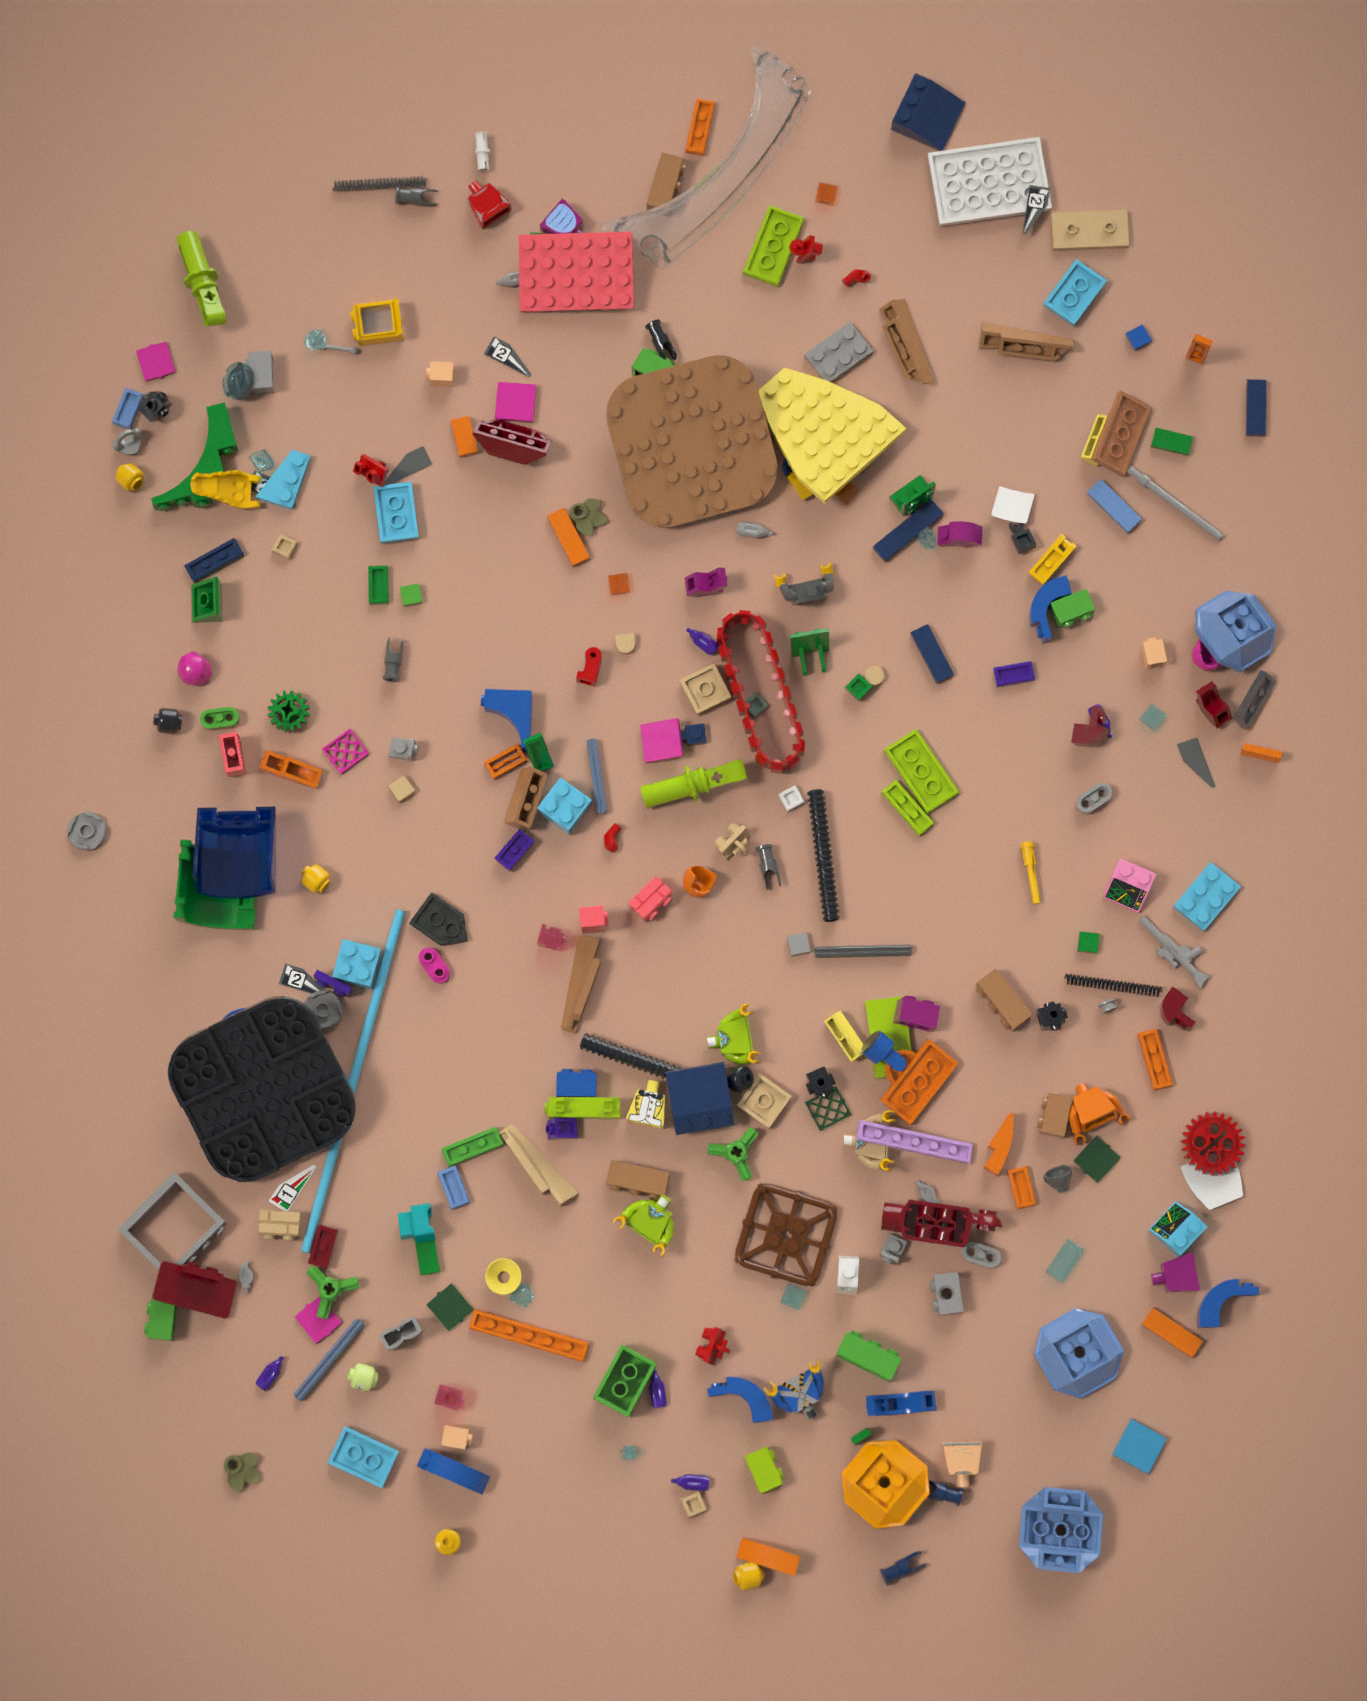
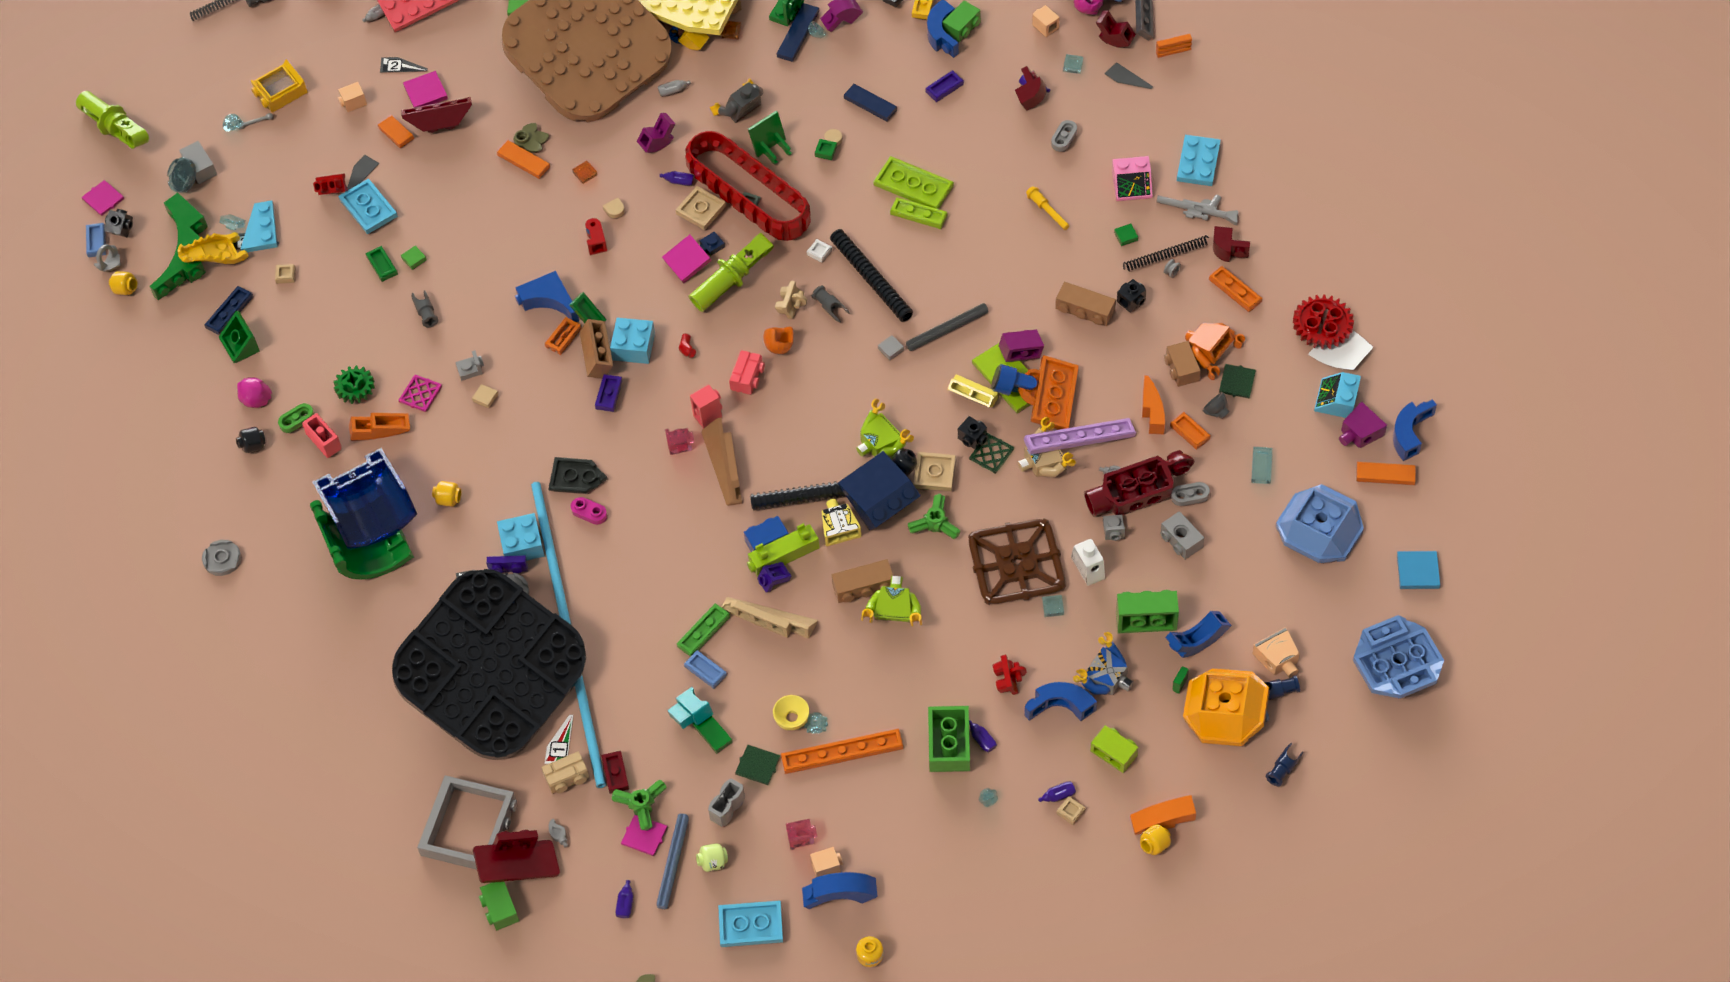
camera: 25 degrees left, 20 degrees down
sand blue axle [586,739,608,814] -> none

